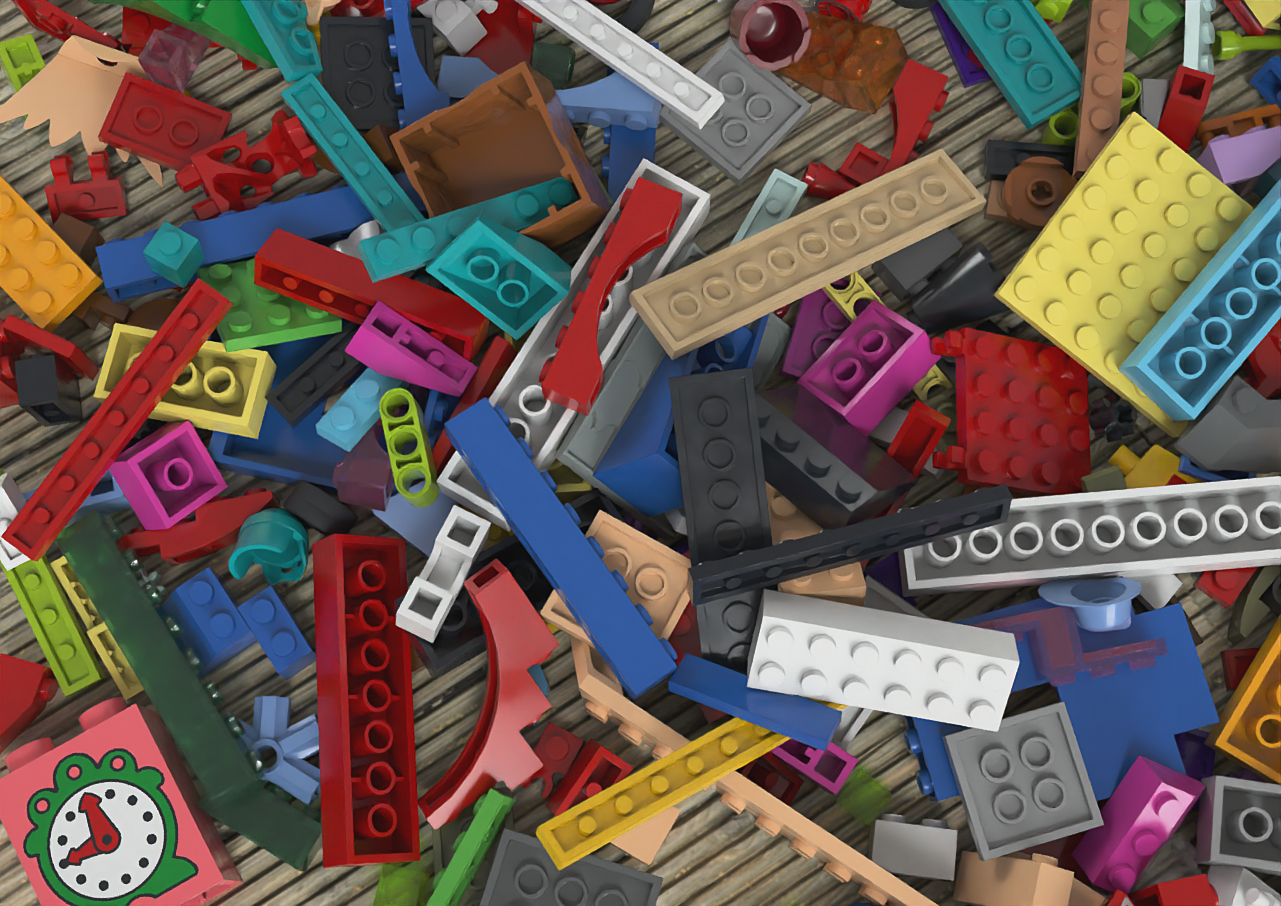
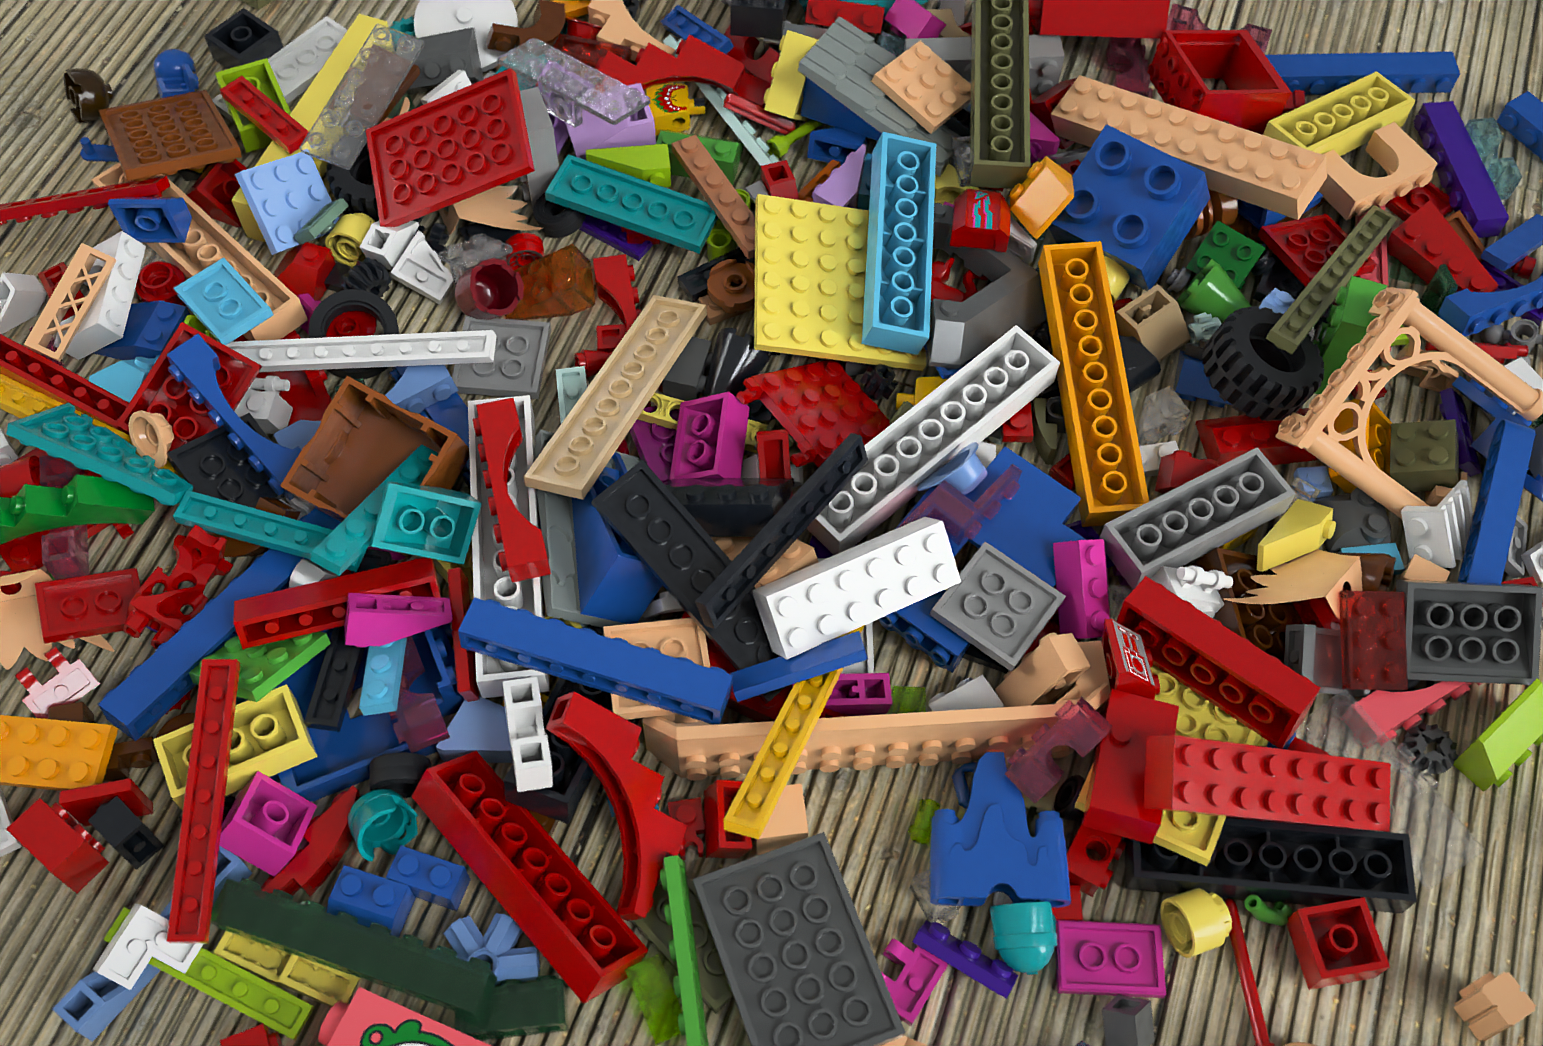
camera: 40 degrees left, 15 degrees down
teal brick [143,221,205,289] -> none
lime beam [379,388,439,508] -> none

